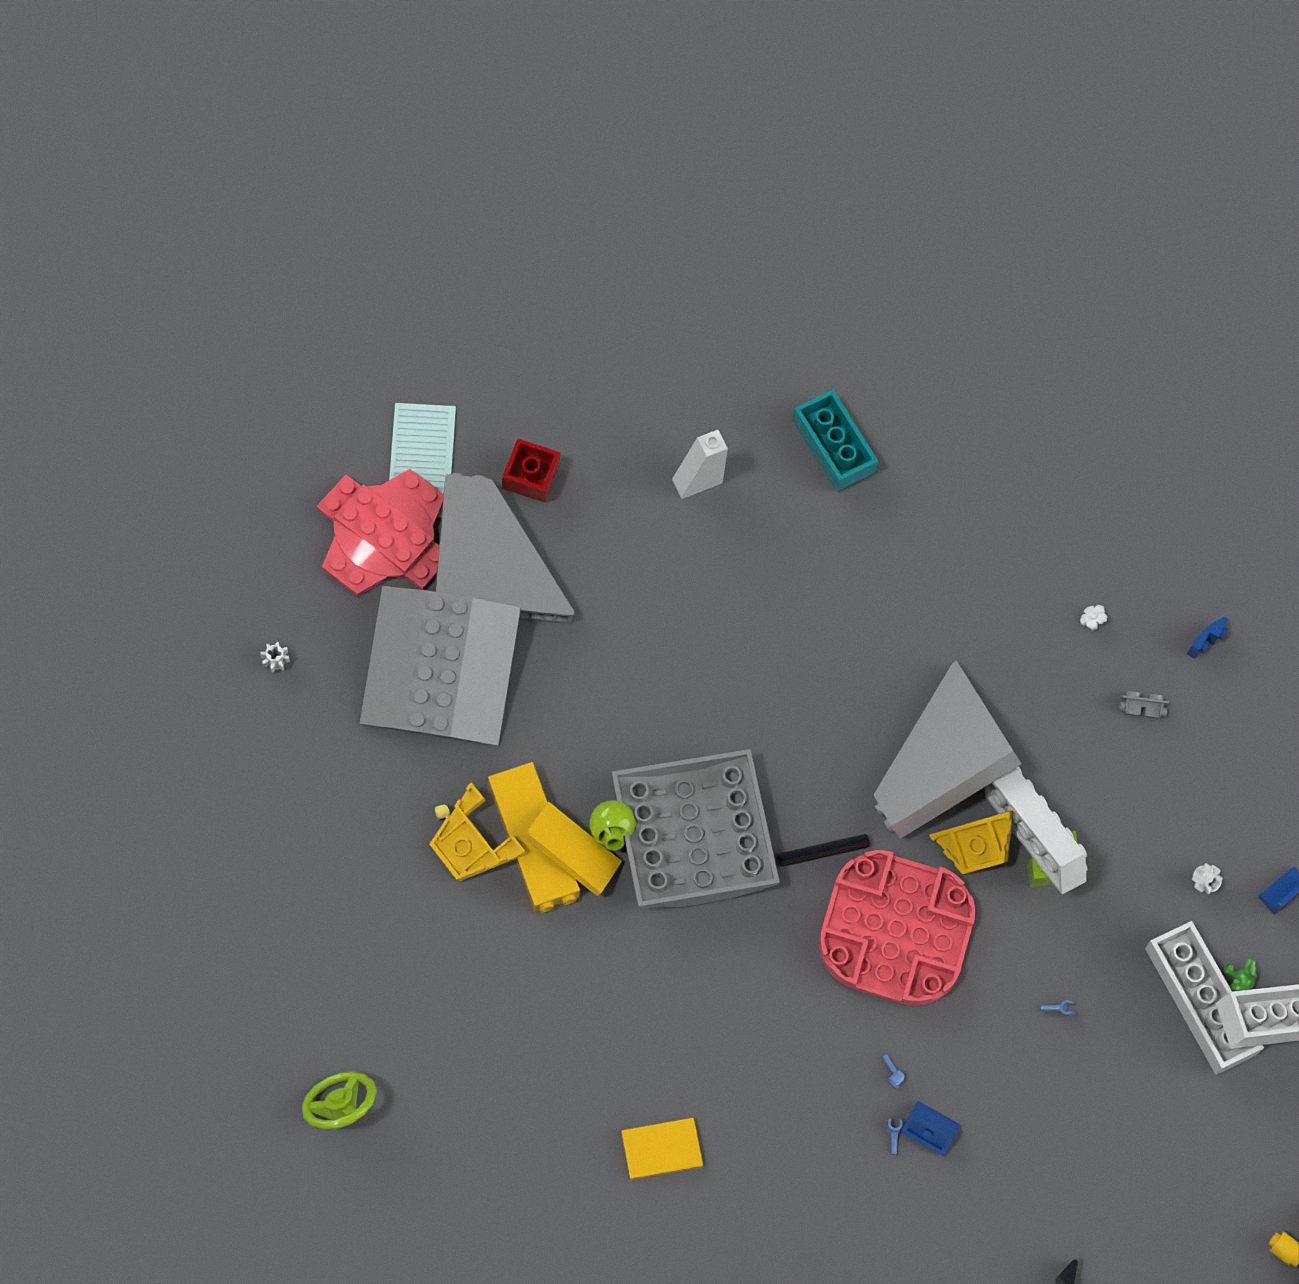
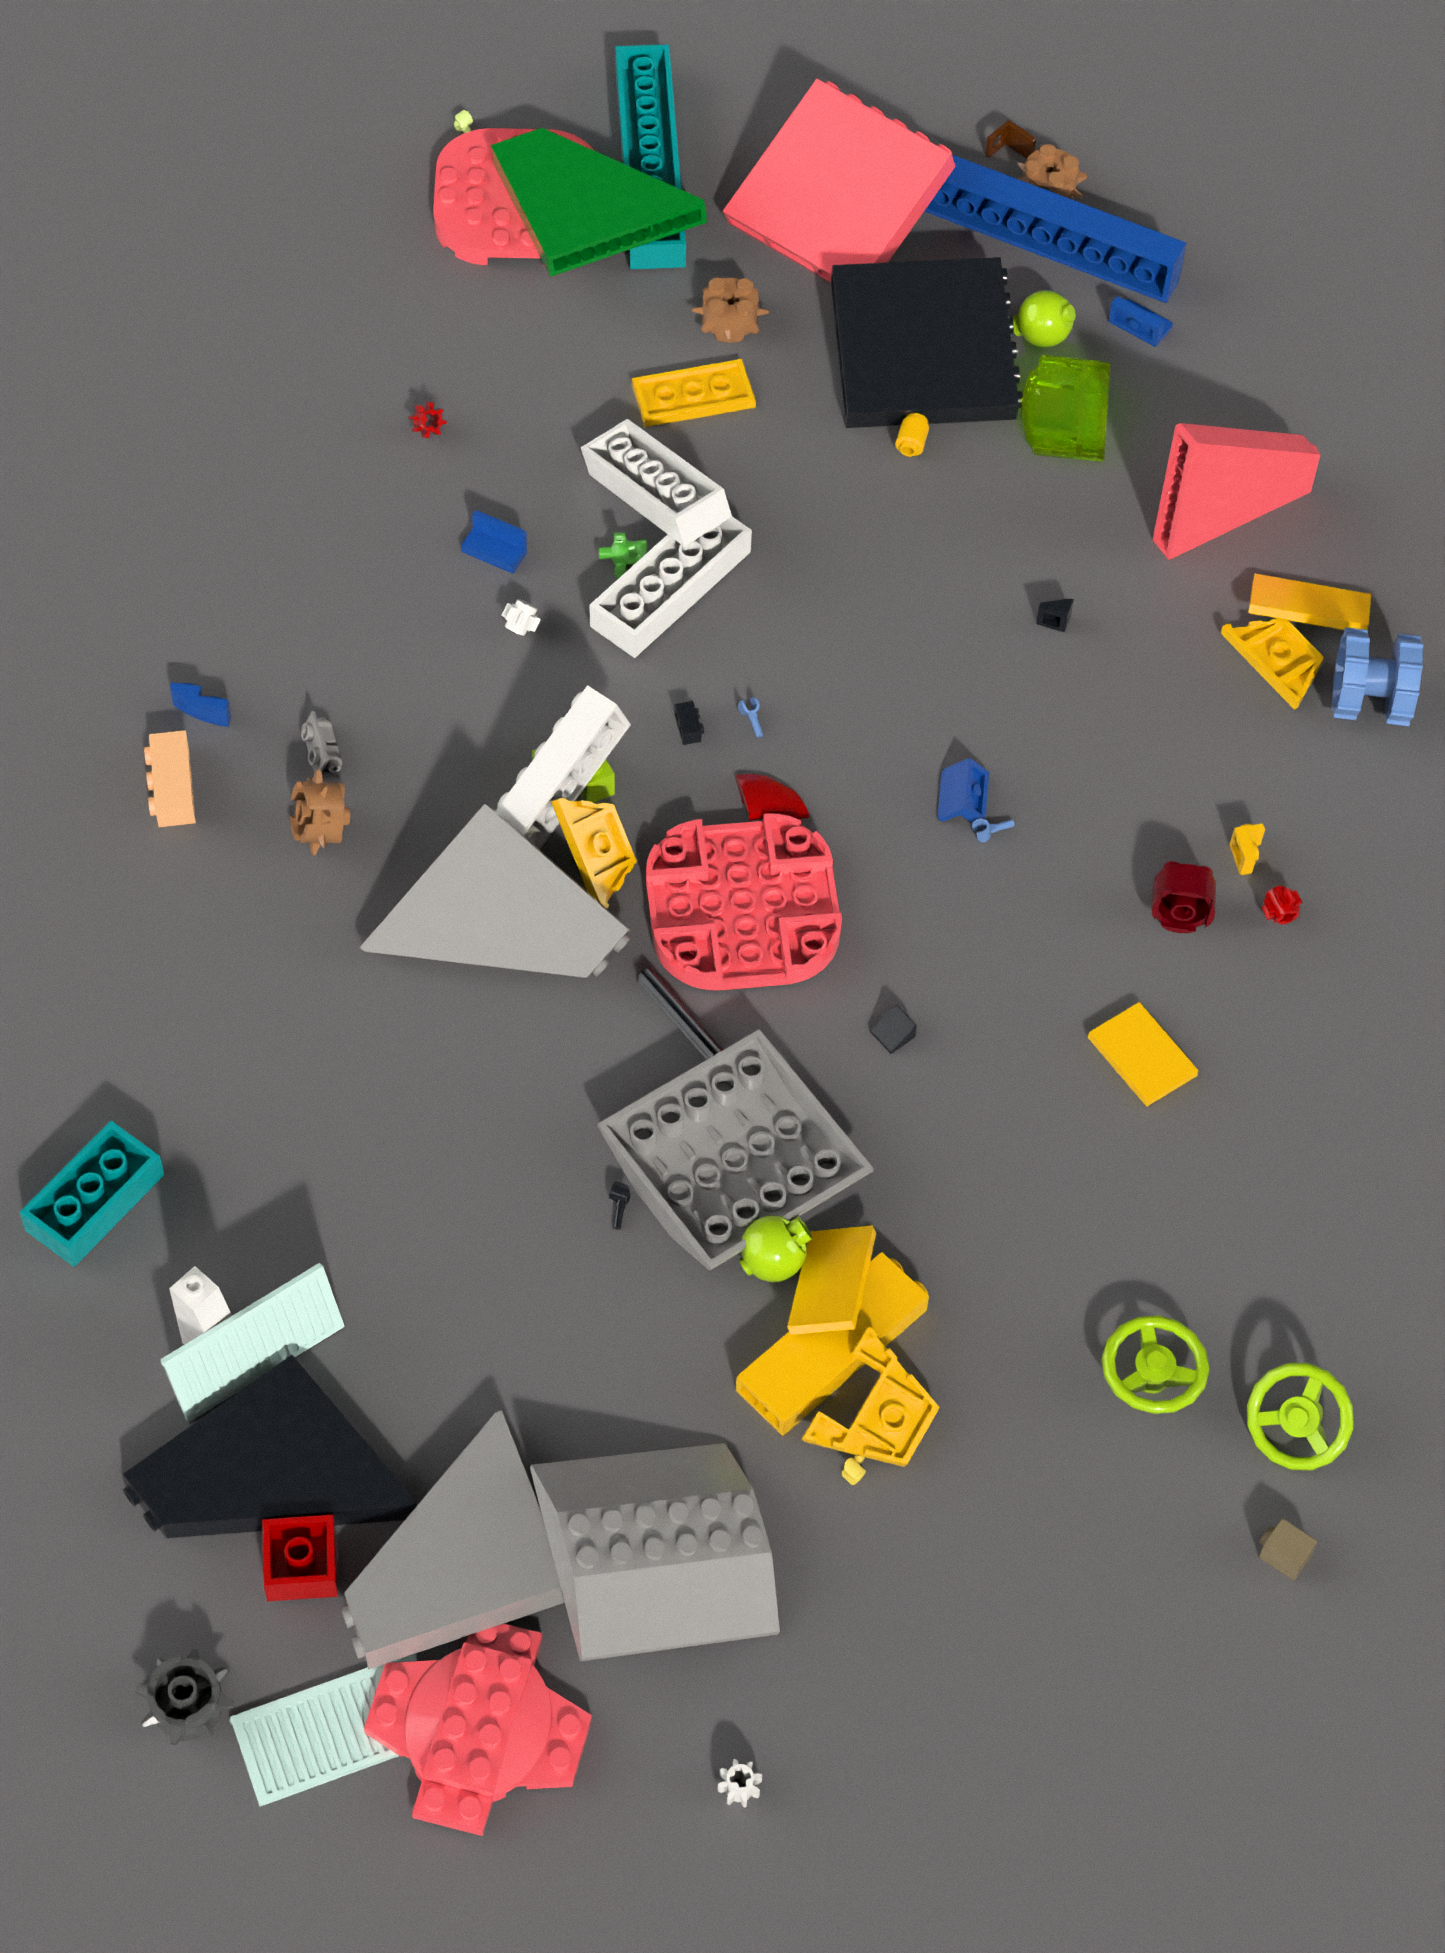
camera: 110 degrees left, 10 degrees down
medium blue hand [883,1054,904,1089] -> none
white plant [1080,605,1108,630] -> none
none -> black slope [122,1355,417,1538]
none -> dark grey brick [135,1649,234,1745]
none -> light nougat brick [144,730,196,827]
none -> light aqua window [161,1263,345,1423]
none -> medium nougat brick [290,770,350,855]
none -> black hand [609,1181,631,1230]
none -> black piece [674,701,704,745]
none -> red brick [735,774,809,821]
none -> black slope [870,1005,917,1054]
none -> lime piece [1101,1315,1210,1414]
none -> dark red brick [1152,861,1216,933]
none -> dark tan brick [1259,1518,1318,1581]

